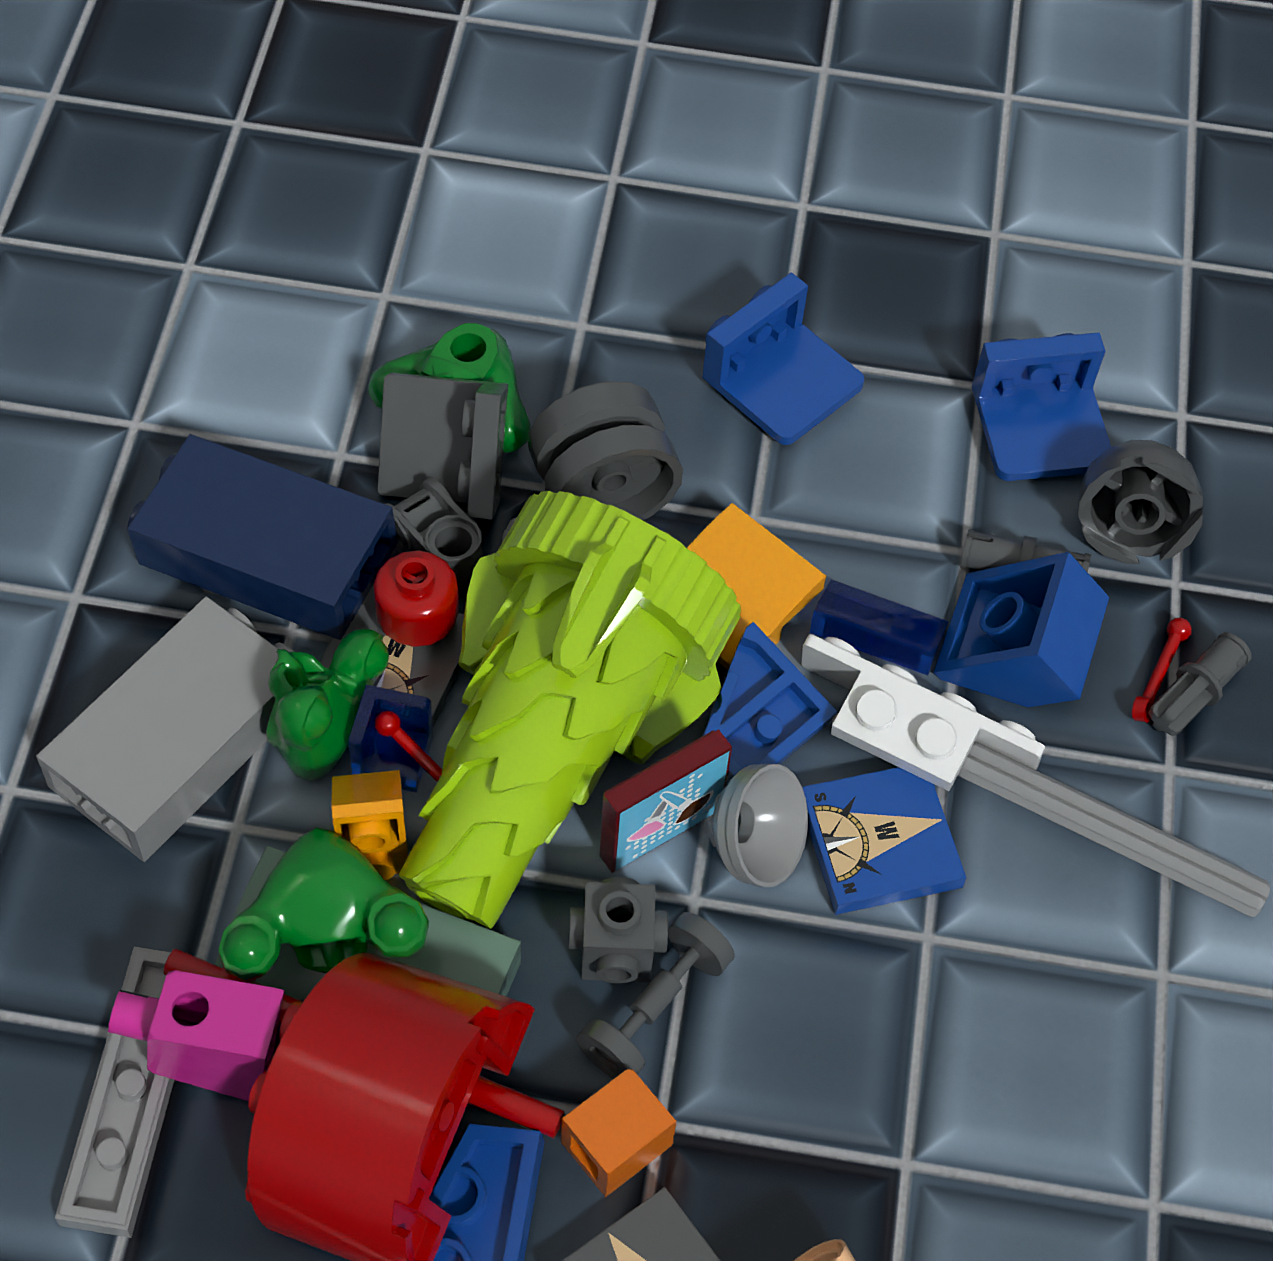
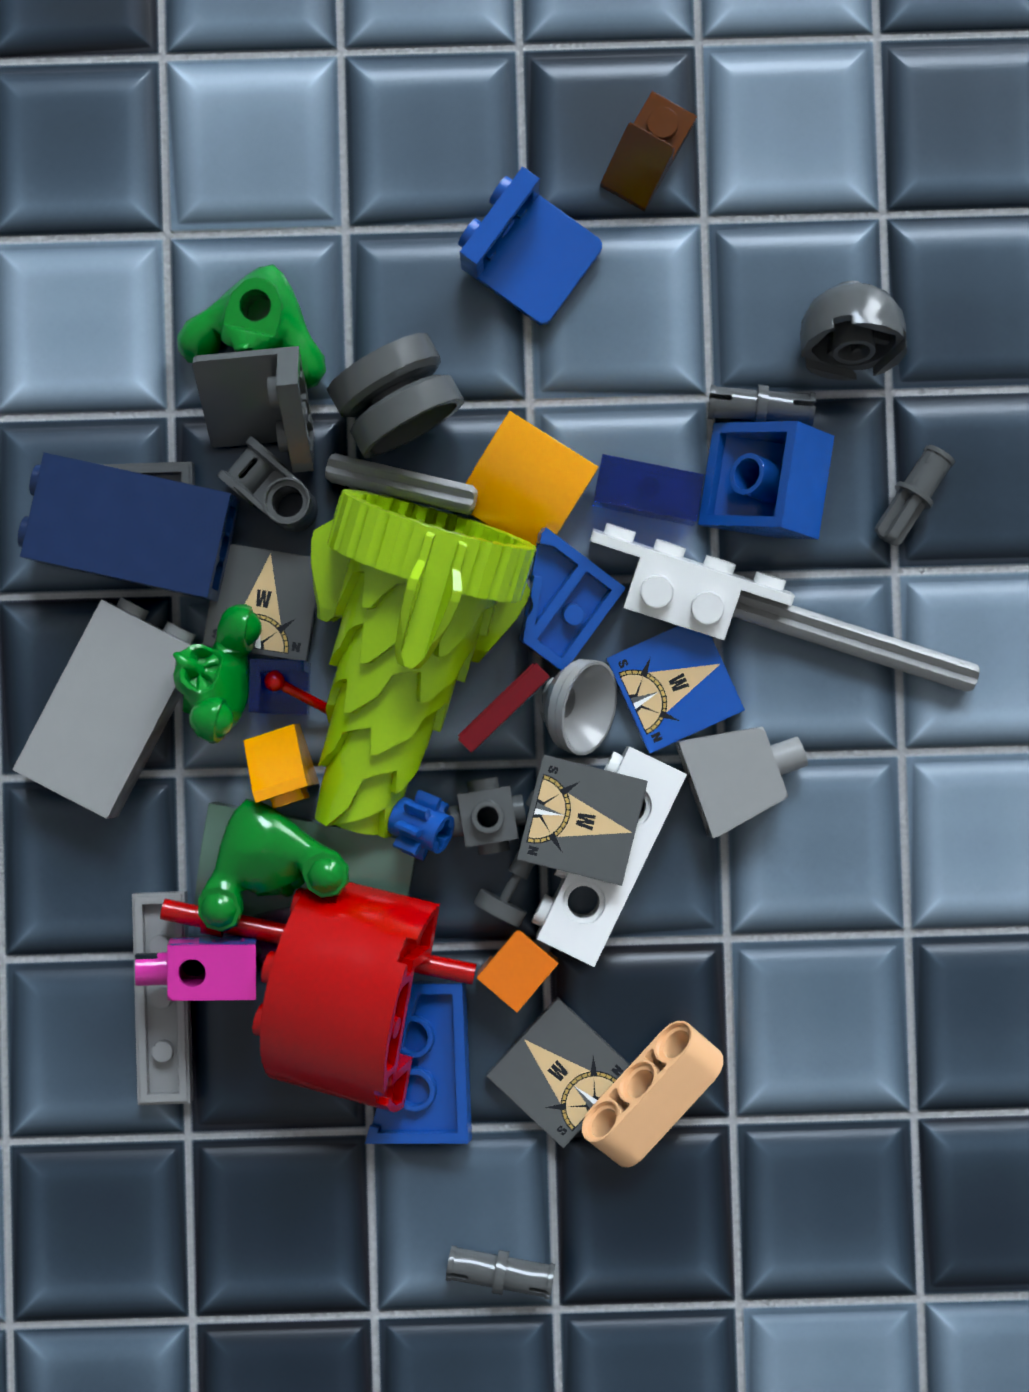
camera: 10 degrees left, 30 degrees up
red head [373,550,459,647] -> none
blue bracket [972,332,1111,481] -> none
red hinge [1132,617,1192,723] -> none
none -> blue gear [388,790,455,861]
none -> dark grey tile [517,755,648,886]
none -> white brick [531,746,687,967]
none -> reddish brown slope [600,91,697,212]
none -> light grey torso [674,727,808,838]

